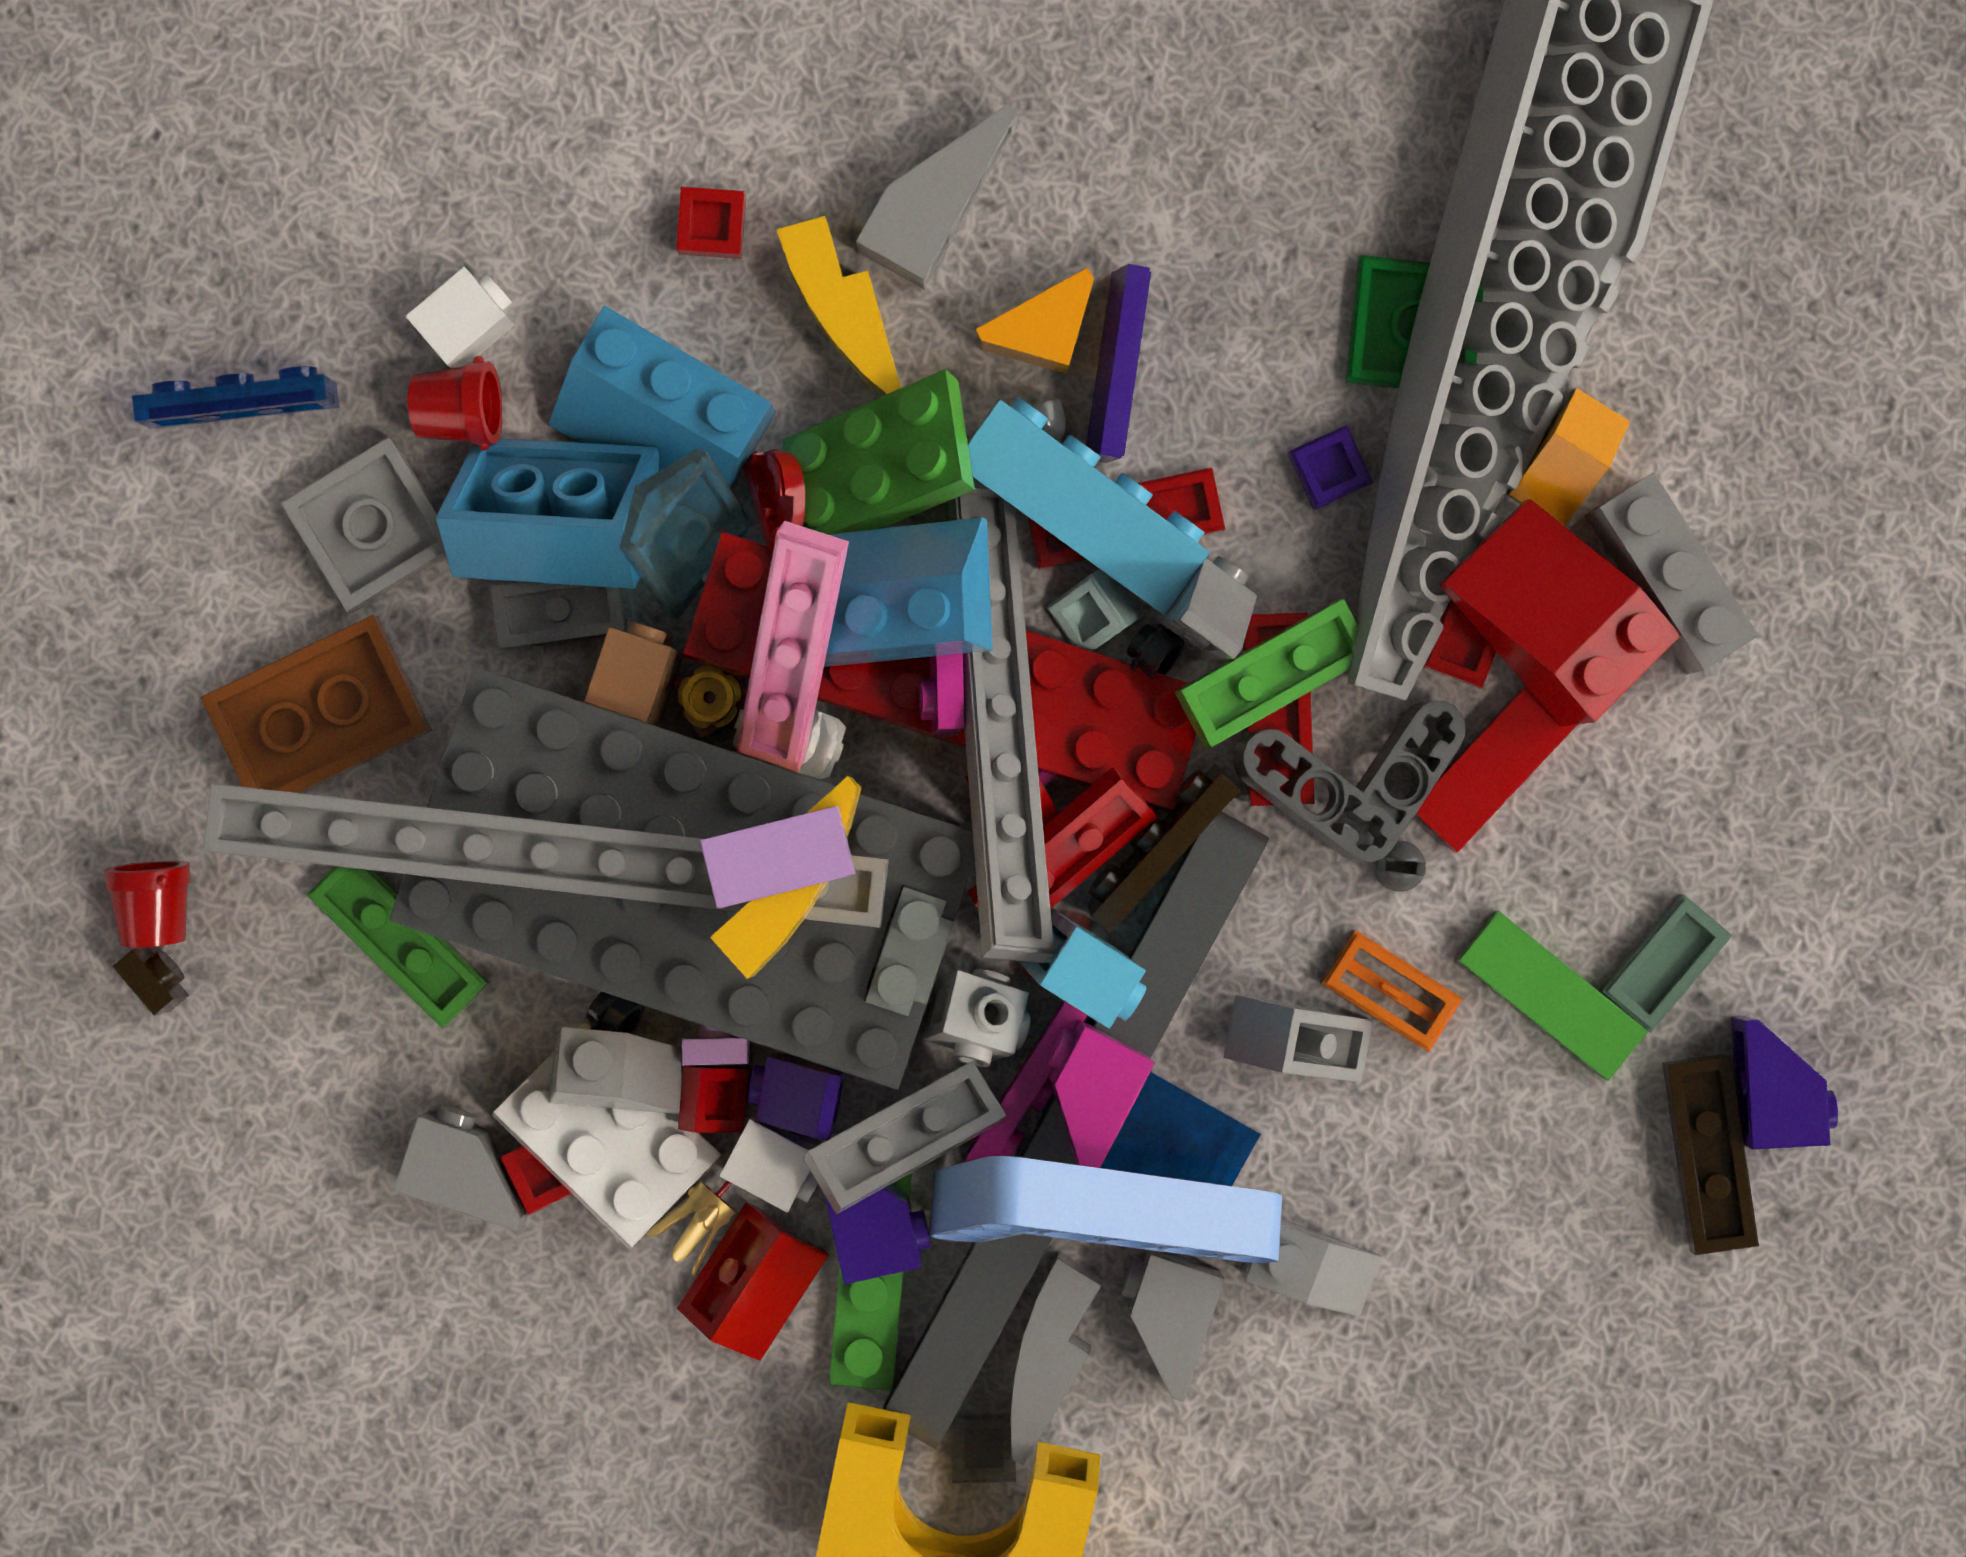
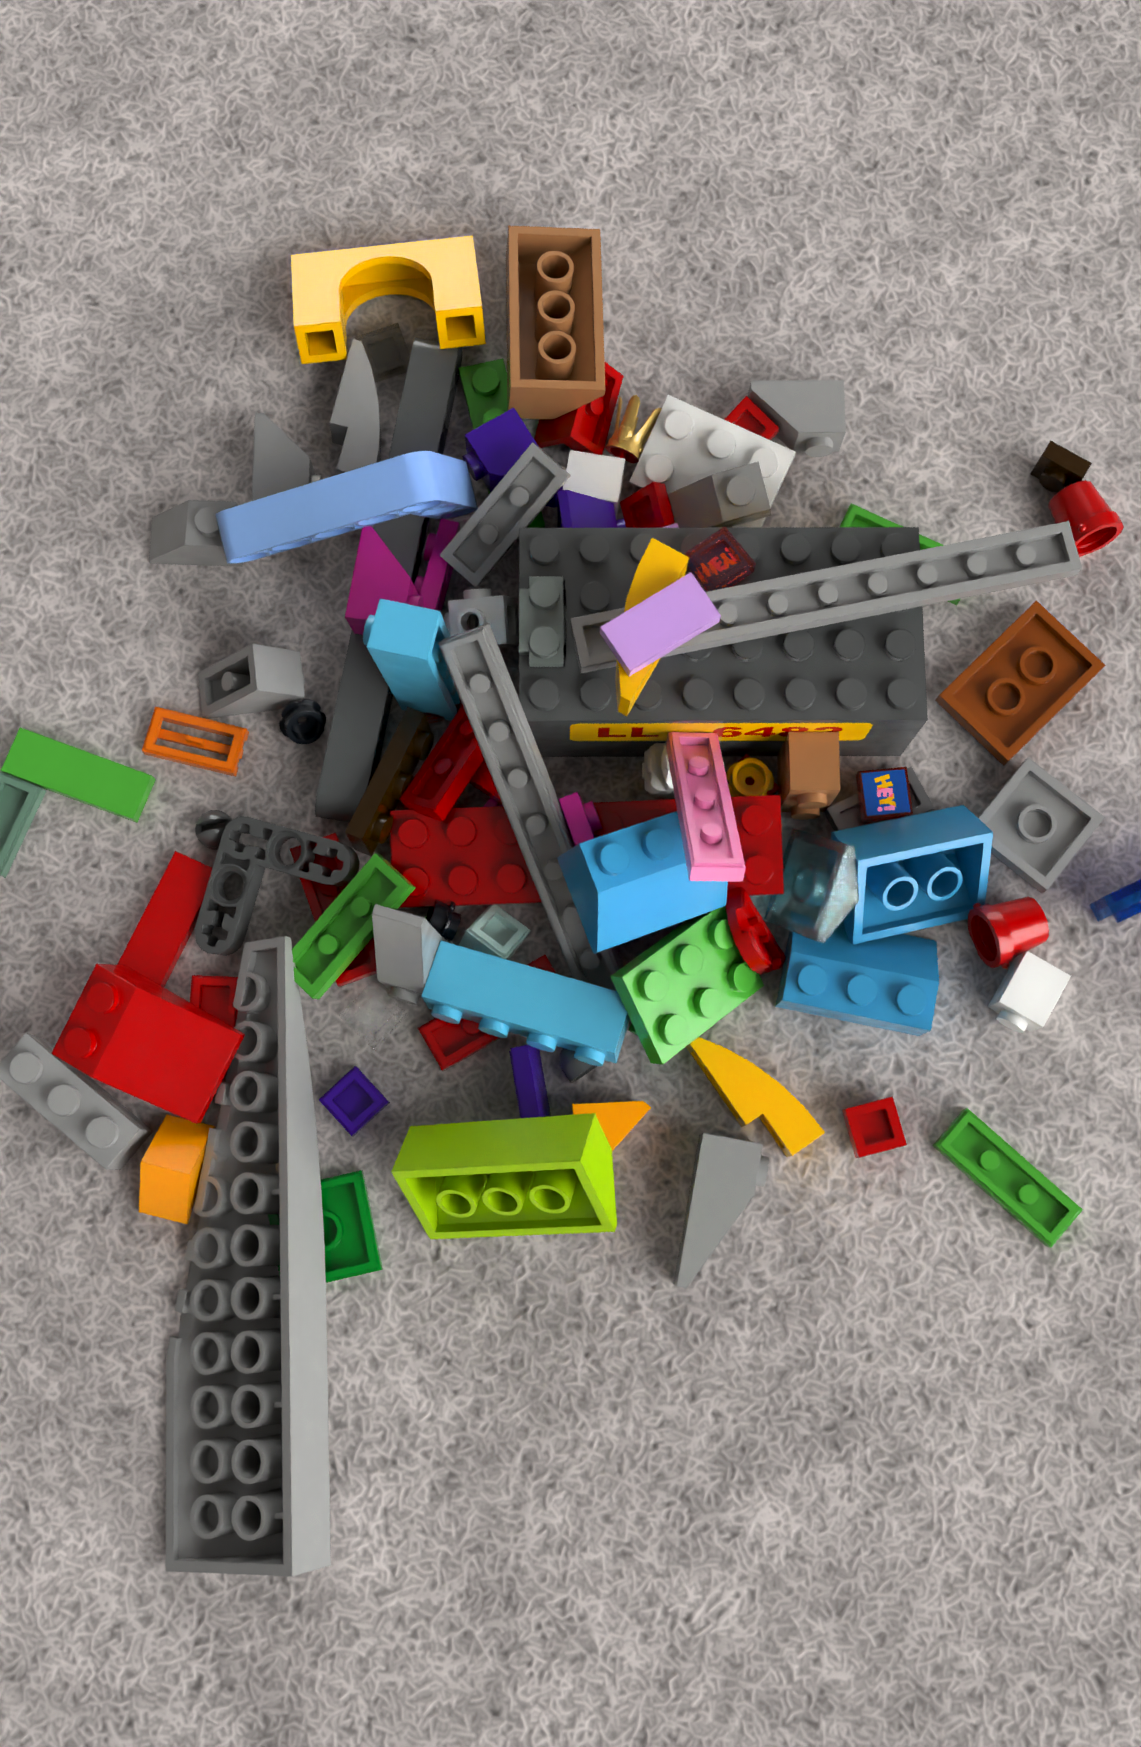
camera: 155 degrees right, 10 degrees down
clear blue tile [1100,1071,1261,1186] -> none
none -> black plate [279,699,326,745]
none -> lime slope [391,1113,617,1239]
none -> medium nougat slope [506,225,605,420]
none -> clear red tile [684,526,756,591]
none -> tile [856,767,913,822]
none -> bright green tile [932,1108,1083,1248]

